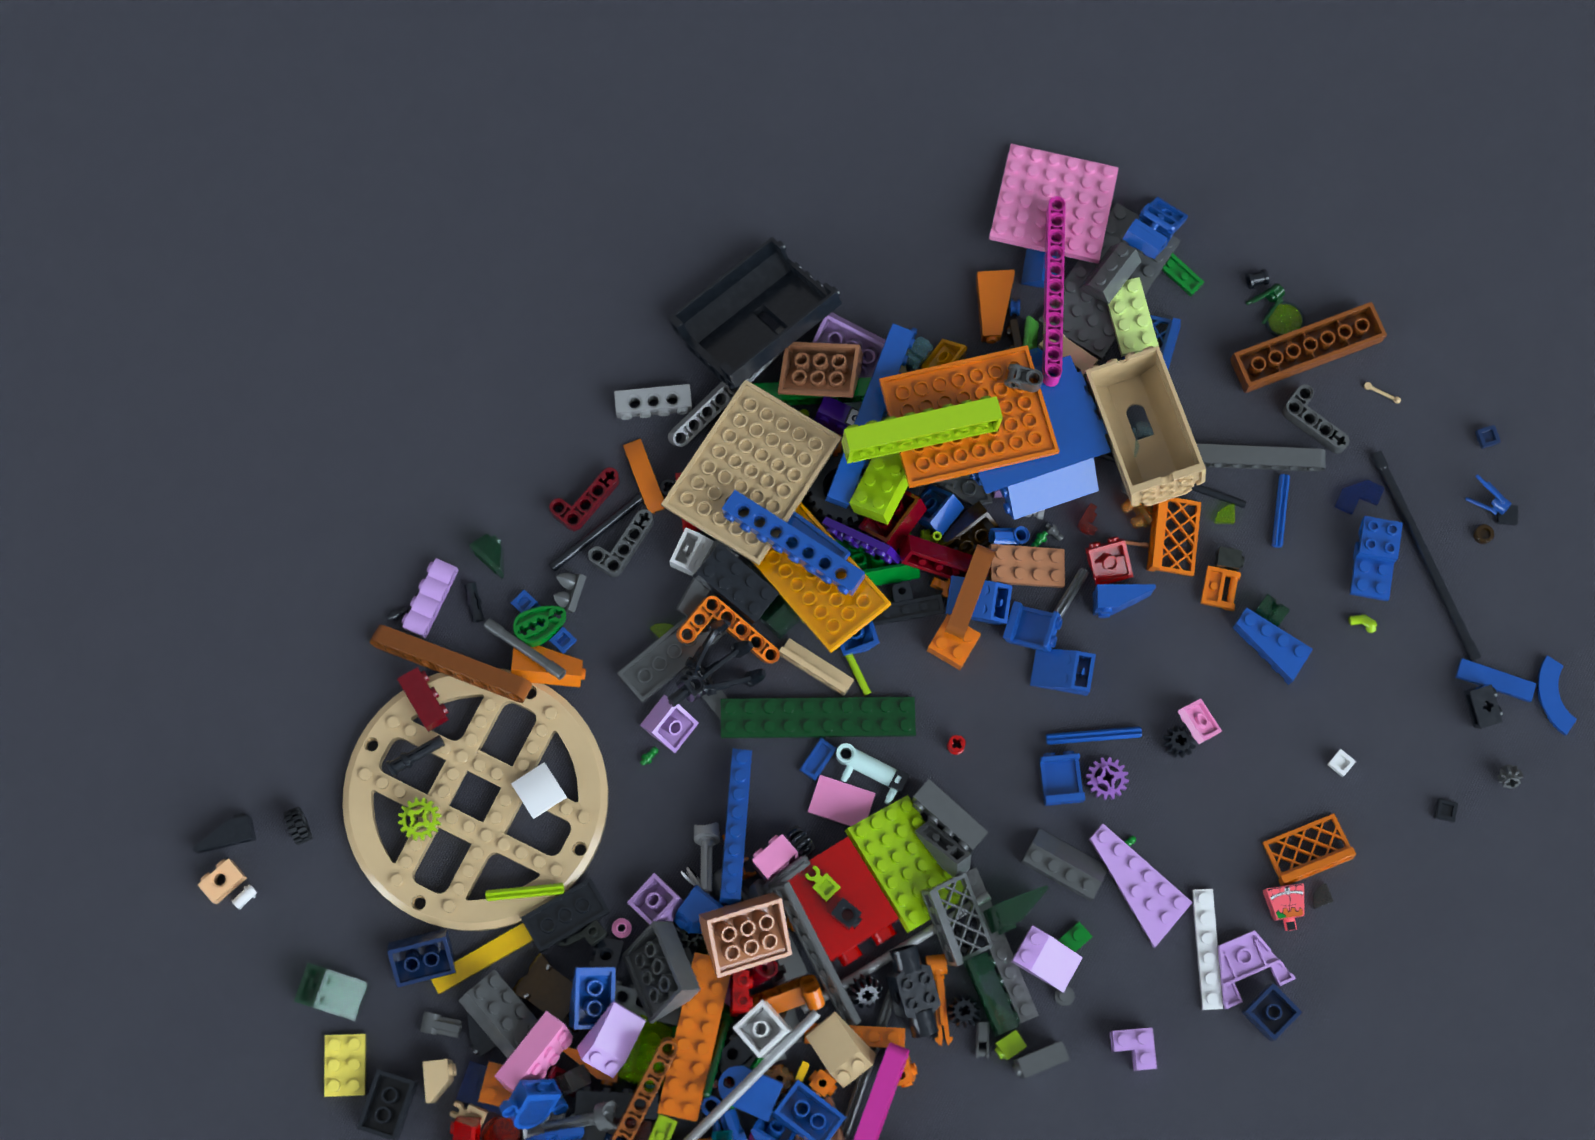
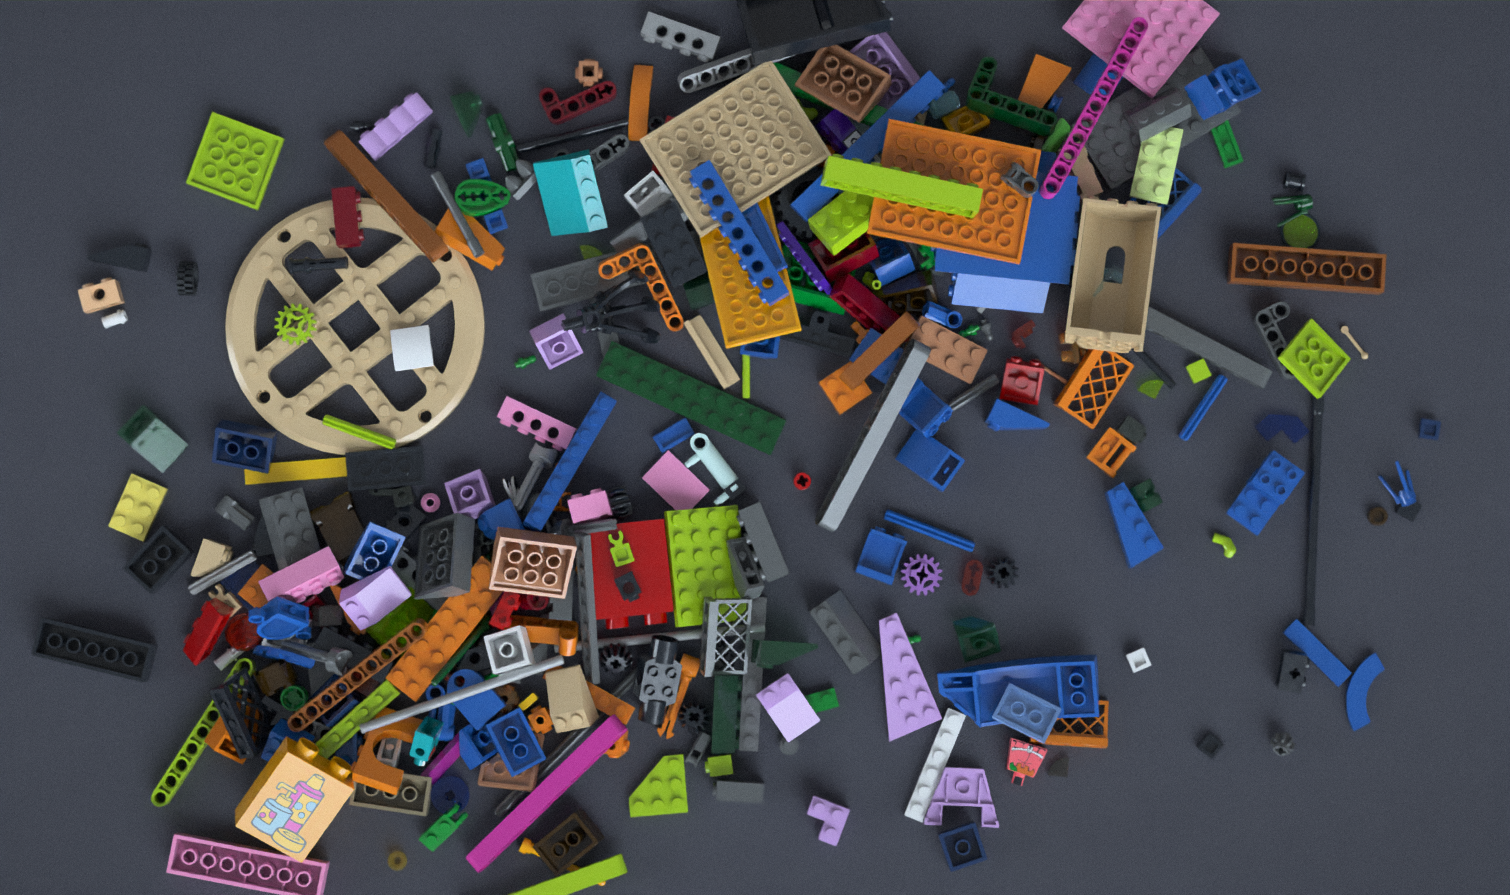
camera: 25 degrees right, 10 degrees up
bright pink plate [1177,699,1222,744] -> none
none -> lime plate [186,112,285,210]
none -> light grey axle [188,550,257,595]
none -> dark green piece [486,113,519,172]
none -> bright pink brick [497,396,577,452]
none -> teal slope [533,149,608,236]
none -> nougat brick [575,59,603,87]
none -> lime plate [629,754,688,817]
none -> beam [815,339,931,532]
none -> green bracket [918,244,935,270]
none -> blue slope [937,654,1099,728]
none -> slope [952,616,1001,663]
none -> clear red beam [961,560,983,596]
none -> dark green beam [965,57,1057,137]
none -> medium blue plate [992,683,1062,744]
none -> lime tile [1186,358,1212,384]
none -> lime plate [1278,318,1351,399]

